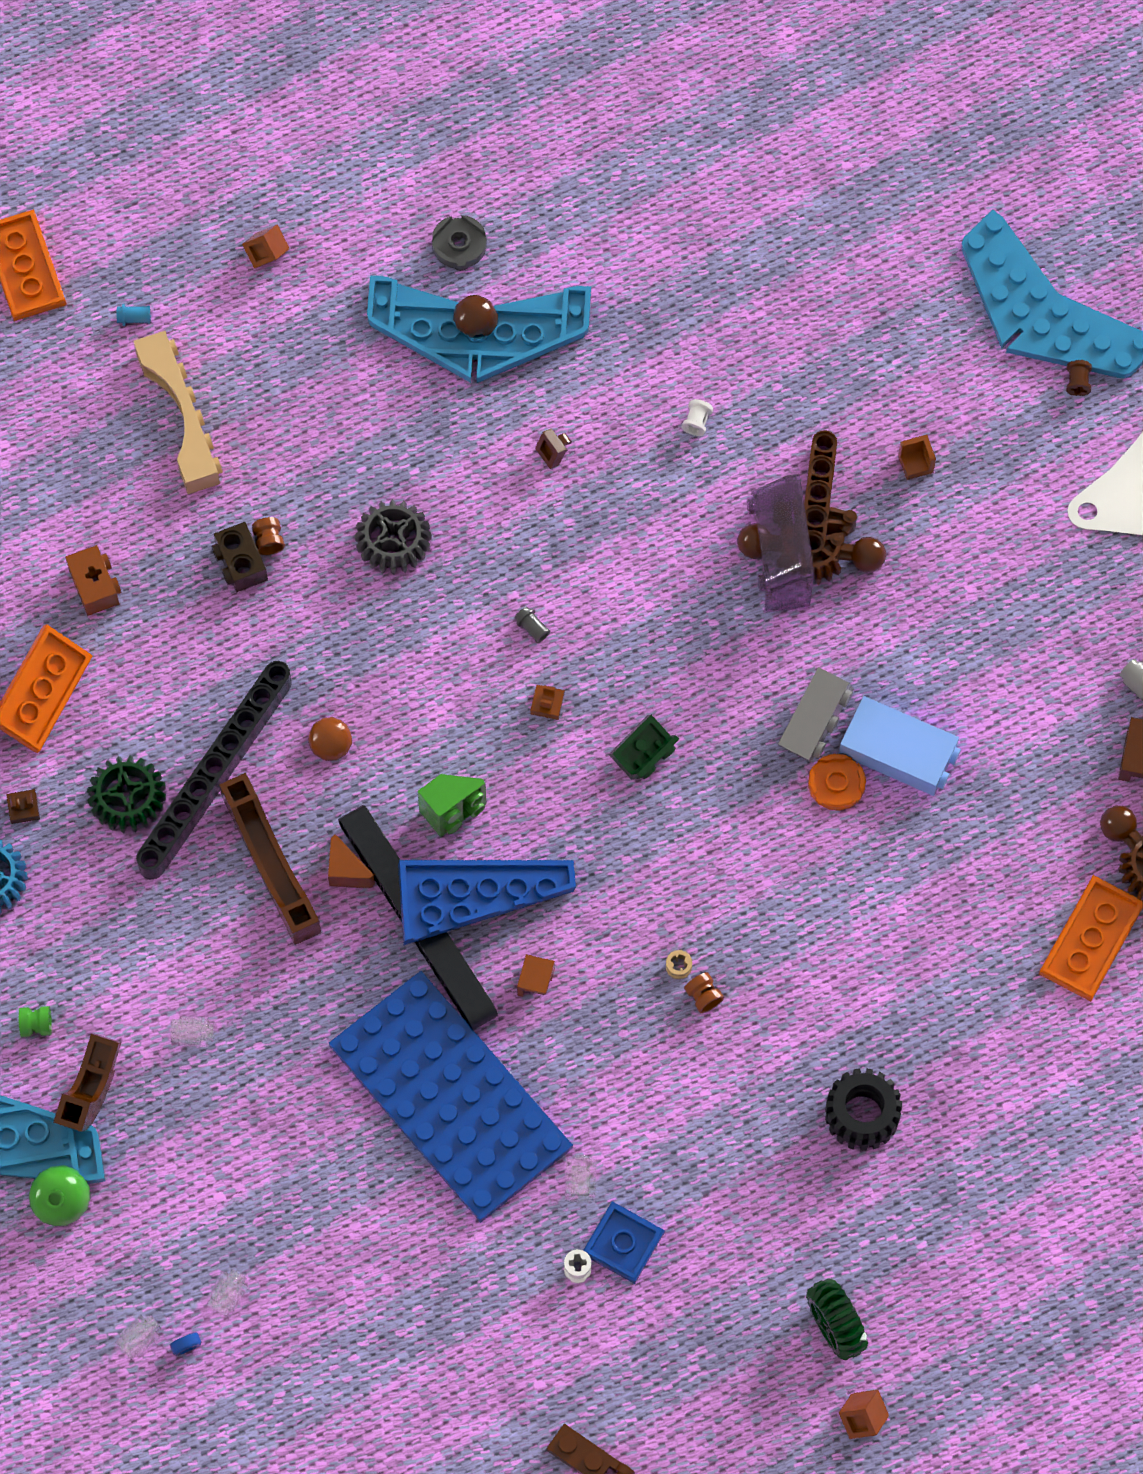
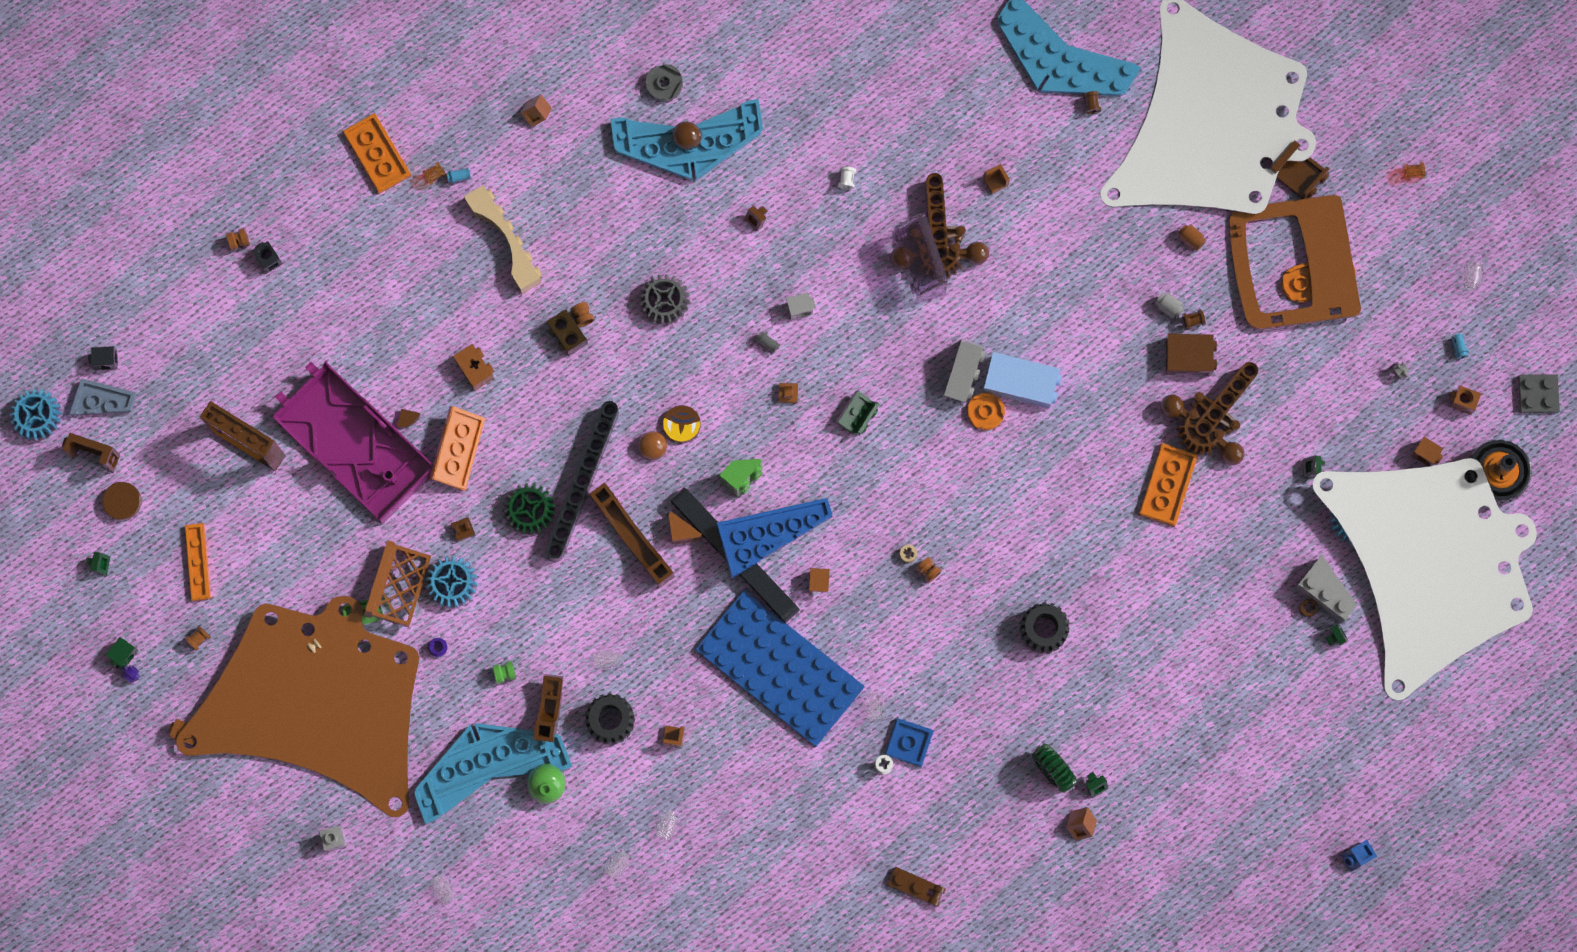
camera: 10 degrees left, 10 degrees up
blue tile [170,1332,202,1356] -> none
none -> clear orange bush [422,161,447,185]
none -> black tyre [585,693,635,745]
none -> dark orange panel [662,725,685,748]
none -> tile [663,405,701,444]
none -> light grey brick [786,292,816,320]
none -> dark green tile [1086,772,1109,798]

